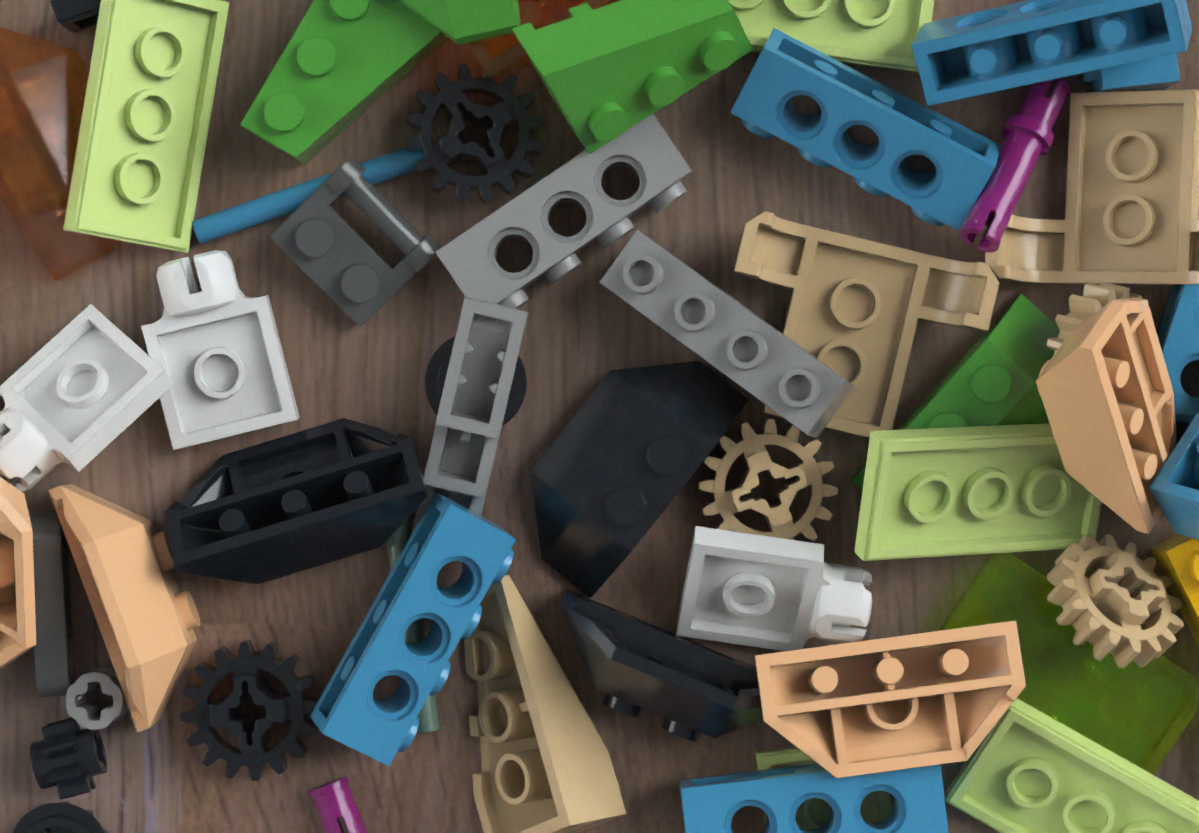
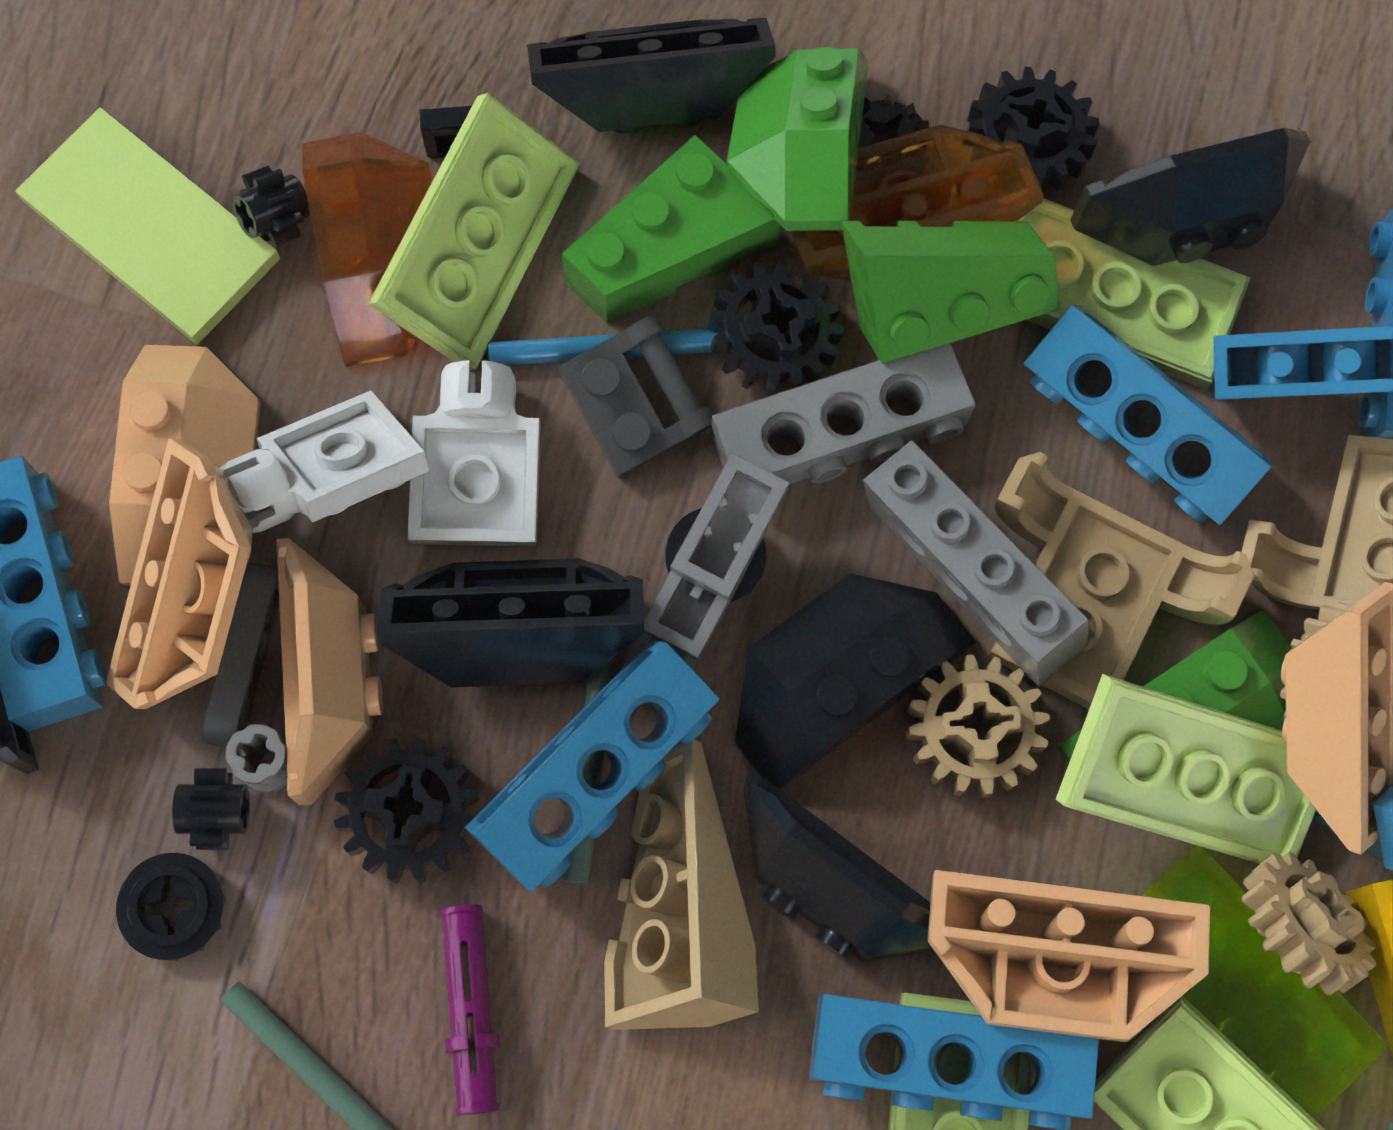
camera: 10 degrees right, 15 degrees down
white plate [676,526,873,651] -> none
magenta pin [959,78,1071,252] -> none

